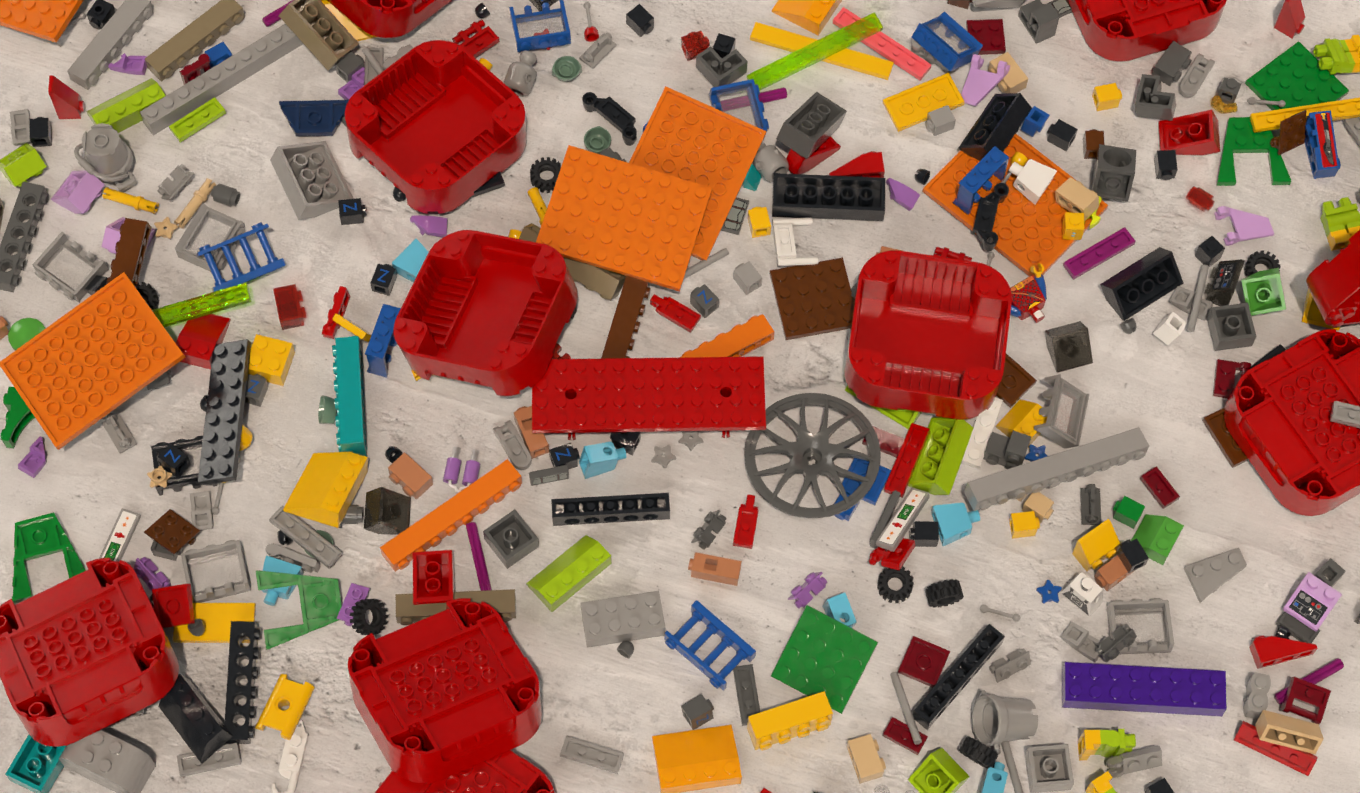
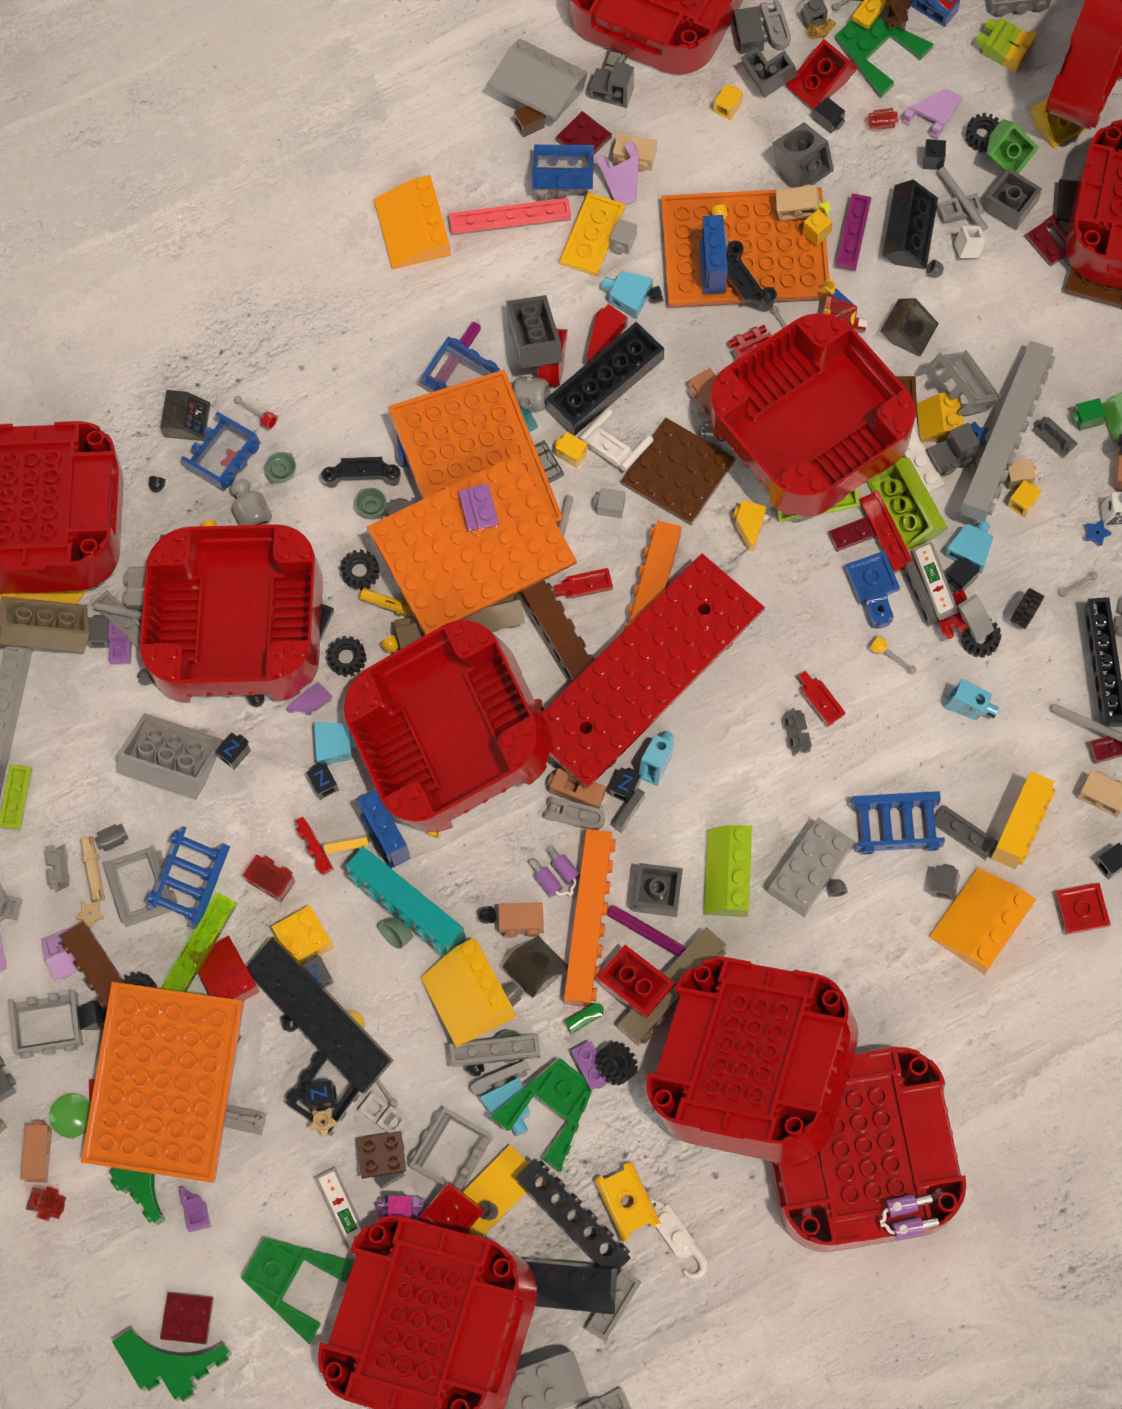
camera: 40 degrees left, 5 degrees up
yellow pin [102,187,159,214] -> none
dark blue wing [279,100,349,137] -> none
red plate [452,19,500,58] -> none
black brick [551,493,670,526] -> none
light grey plate [560,736,624,774] -> none
light grey hinge [579,32,617,69] -> none
black brick [610,432,641,456] -> none
black brick [626,4,654,37] -> none
light grey plate [651,445,676,468] -> none
light grey plate [678,431,704,451] -> none
clear red brick [681,31,710,61] -> none
nougat brick [688,552,742,586] -> none
dark grey brick [690,284,720,318] -> none
dark grey brick [696,46,748,87] -> none
black brick [713,33,736,58] -> none
dark grey wheel [744,393,881,518] -> none
clear neon green plate [747,12,883,91] -> none
yellow tile [750,22,894,80] -> none
green plate [771,605,879,714] -> none
medium lavender hinge [788,572,827,609] -> none
medium lavender slope [886,178,920,211] -> none
dark red plate [898,636,950,688] -> none
black slope [958,93,1032,161] -> none
white torso [1009,159,1057,205] -> none
blue brick [1020,106,1050,137] -> none
black brick [1047,119,1078,152] -> none
yellow slope [1072,519,1120,571] -> none
reddish brown brick [1083,129,1105,159] -> none
dark red plate [1140,466,1180,509] -> none
clear smoke slope [1204,259,1245,306] -> none
none -> black tyre [327,636,367,677]
none -> dark pink brick [388,1196,413,1219]
none -> medium lavender plate [458,484,499,532]
none -> green bar [565,1003,604,1034]
none -> medium azure torso [601,271,653,319]
none -> yellow slope [733,500,766,551]
none -> hinge [869,635,916,674]
none -> light grey slope [958,594,994,642]

